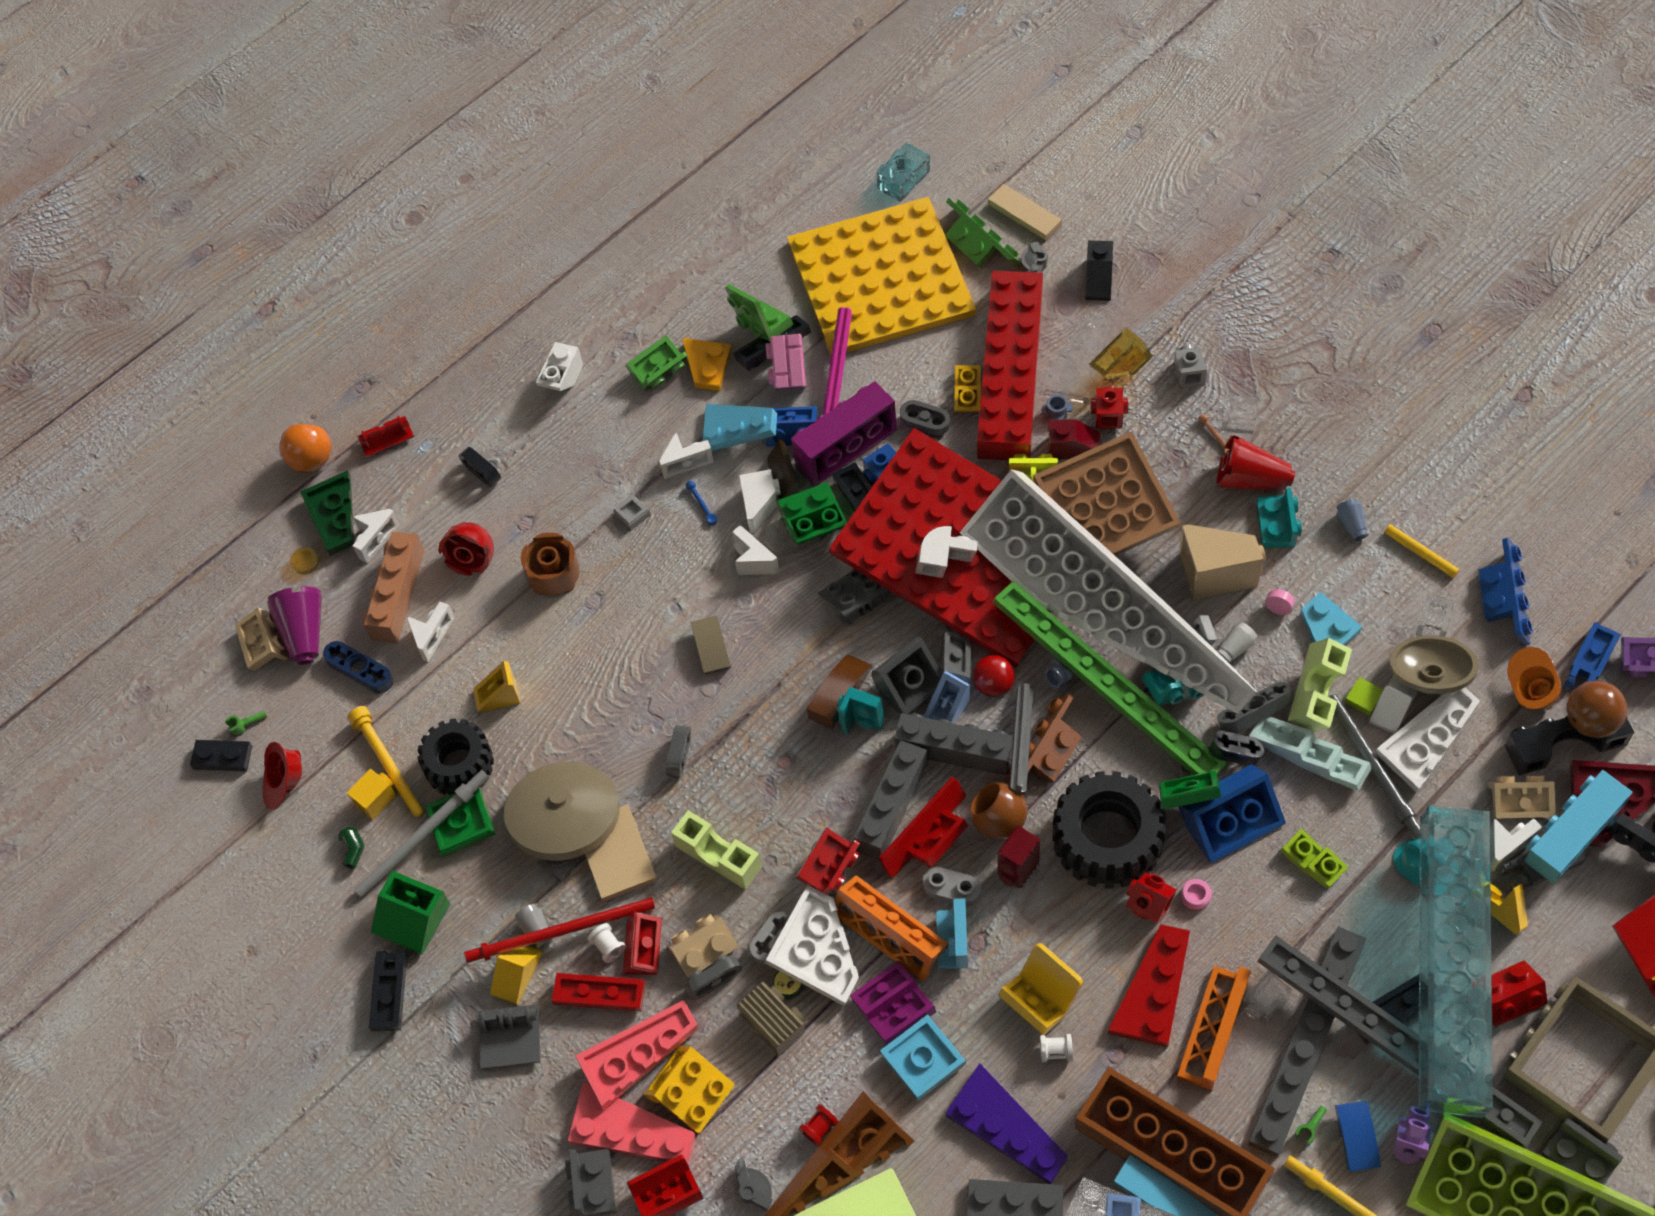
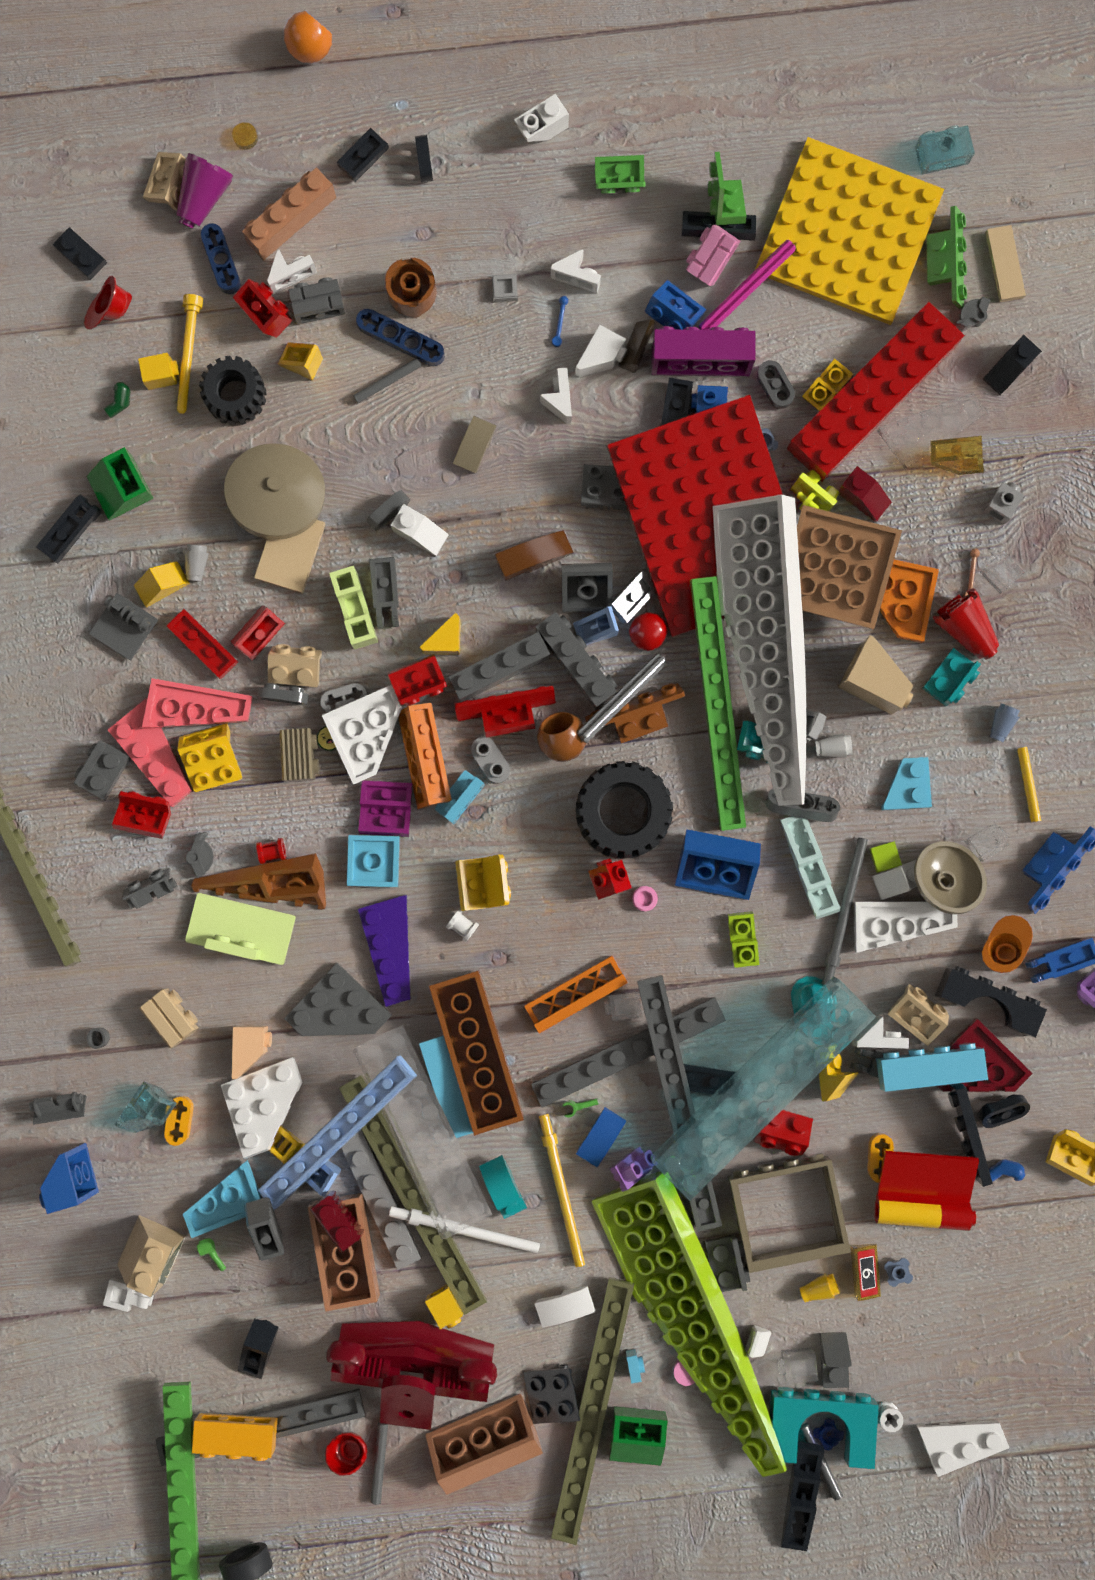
camera: 30 degrees right, 25 degrees up
bright green hand [225,711,267,736] -> none
dark green wing [300,470,354,556] -> none
white slope [353,509,400,564] -> none
light grey bar [354,770,490,897] -> none
red hinge [357,415,414,457] -> none
green plate [425,787,496,857] -> none
red cylinder [438,522,494,576] -> none
red bar [464,897,655,963] -> none
white bush [587,923,626,963] -> none
light orange wing [683,338,732,391] -> none
medium azure wing [702,404,777,451] -> none
green slope [778,482,847,545] -> none
teal bracket [836,687,885,735] -> none
white brick [916,526,978,578] -> none
dark red brick [997,825,1040,888] -> none
sand blue plate [1041,395,1073,420] -> none
sand blue plate [1045,658,1072,690] -> none
red brick [1090,386,1128,429] -> none
red wing [1108,924,1190,1047] -> none
green plate [1159,771,1221,810] -> none
black beam [1208,731,1265,766] -> none
bright pink tile [1265,589,1295,615] -> none
yellowish green arch [1288,638,1352,731] -> none
dark orange helmet [1566,680,1628,739] -> none
none -> red brick [233,279,293,338]
none -> dark grey brick [289,277,346,325]
none -> black plate [337,128,389,182]
none -> dark grey bar [353,358,422,403]
none -> dark blue beam [356,309,445,367]
none -> dark grey hinge [370,557,399,629]
none -> white slope [391,504,449,556]
none -> yellow slope [420,613,461,655]
none -> light orange beam [867,1133,894,1183]
none -> orange plate [880,559,939,643]

